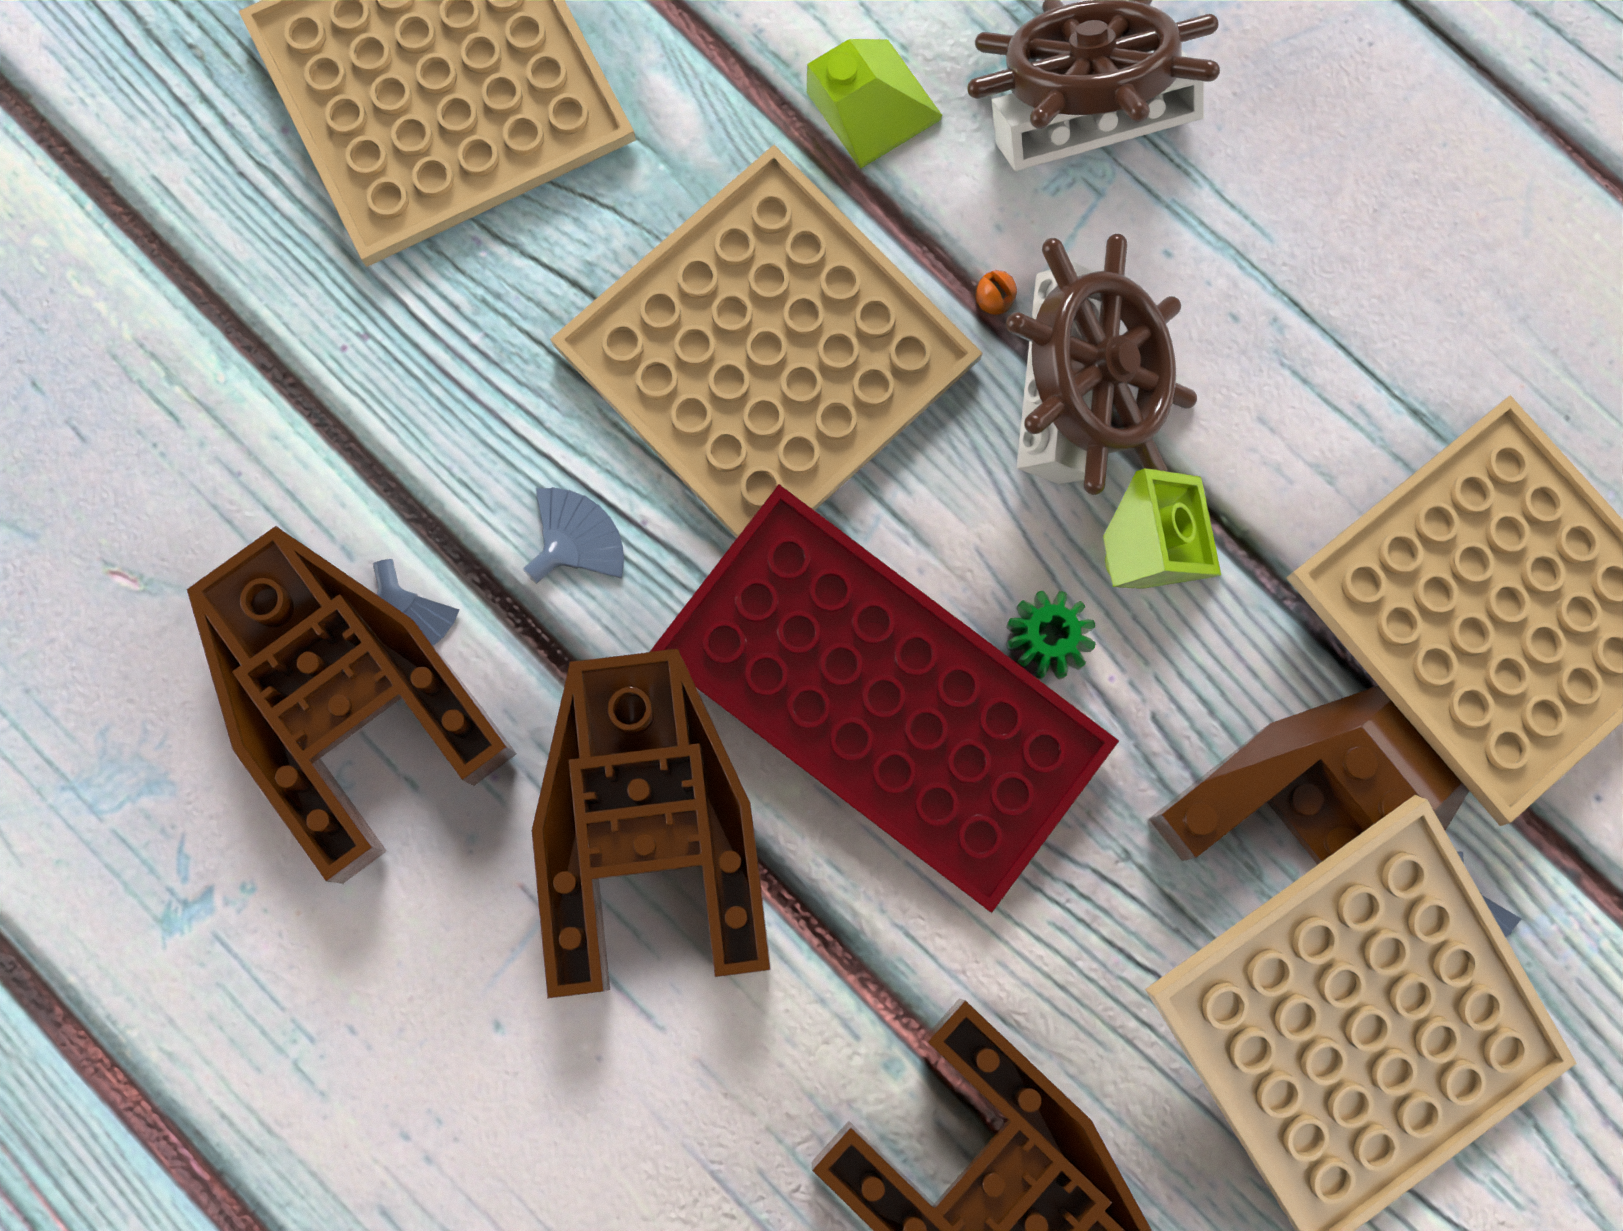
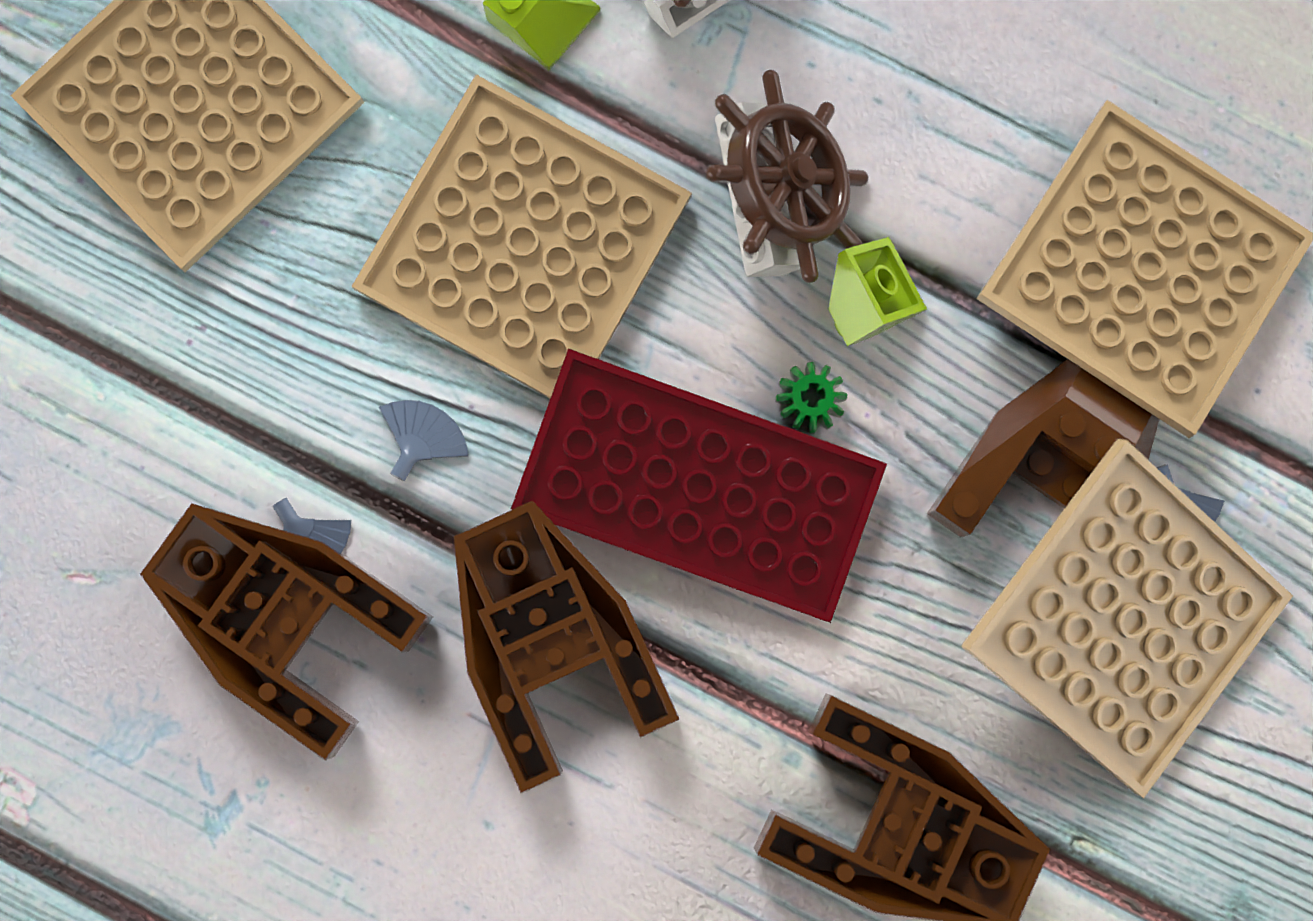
camera: 20 degrees left, 5 degrees up
orange hinge [975,270,1017,315] -> none

